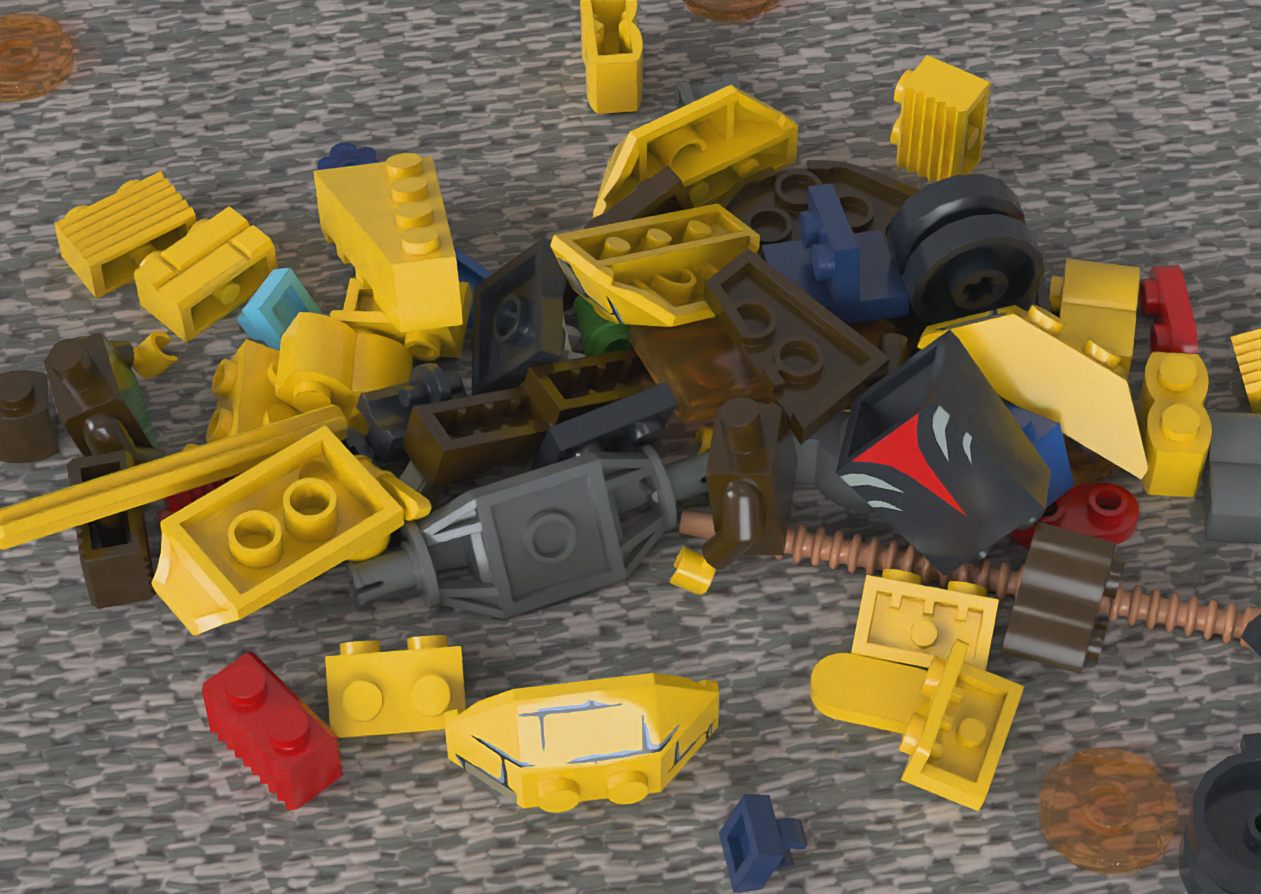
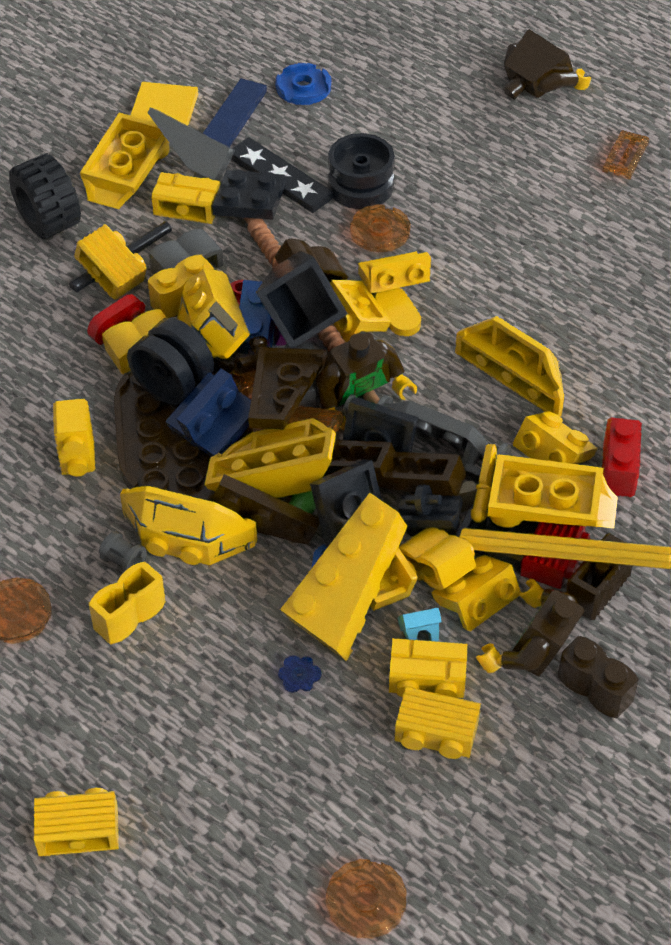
camera: 130 degrees left, 0 degrees up
dark blue tile [719,794,808,893] -> none

